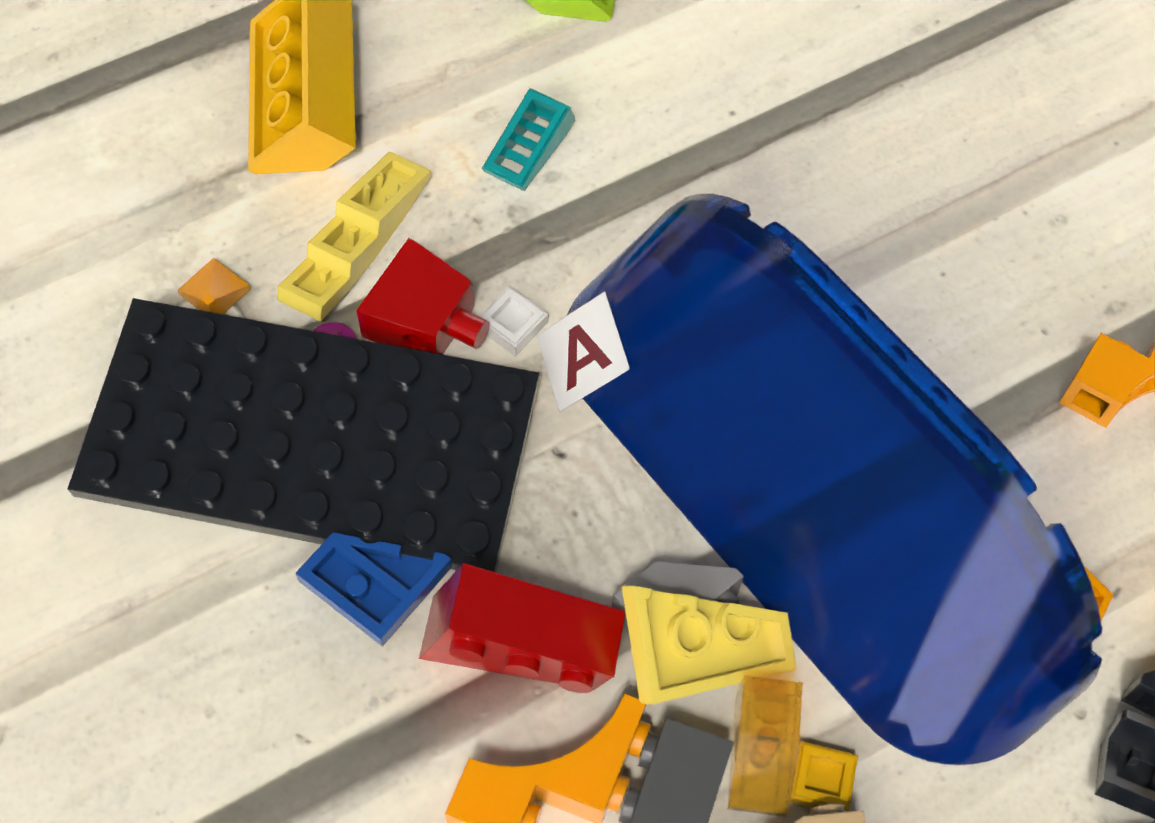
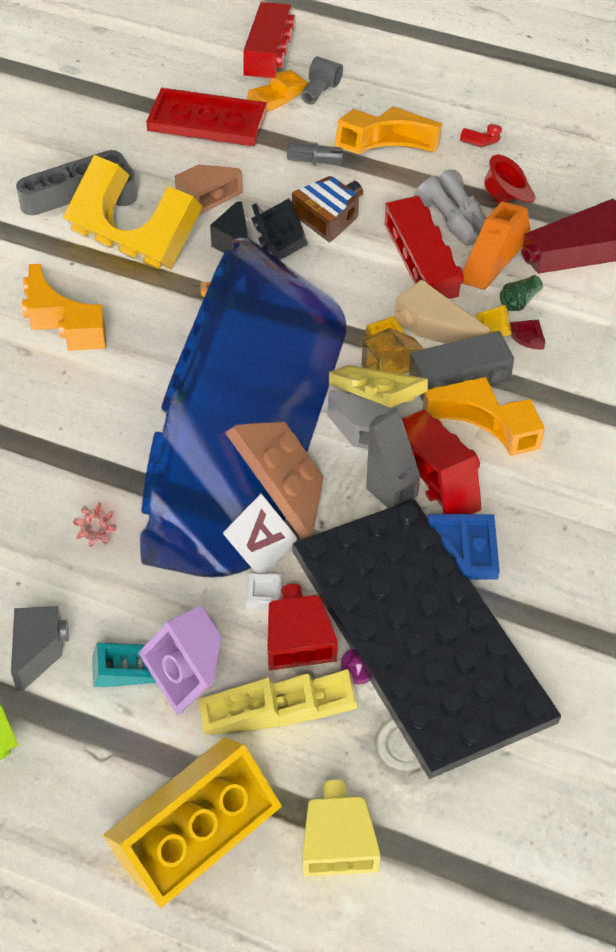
camera: 125 degrees left, 10 degrees down
light orange slope [177,258,251,314] -> none
none -> dark grey slope [11,606,69,691]
none -> clear red gear [73,502,117,547]
none -> lavender slope [138,605,222,715]
none -> nougat wing [225,422,324,539]
none -> light yellow torso [302,780,380,877]
none -> dark grey slope [366,407,420,508]

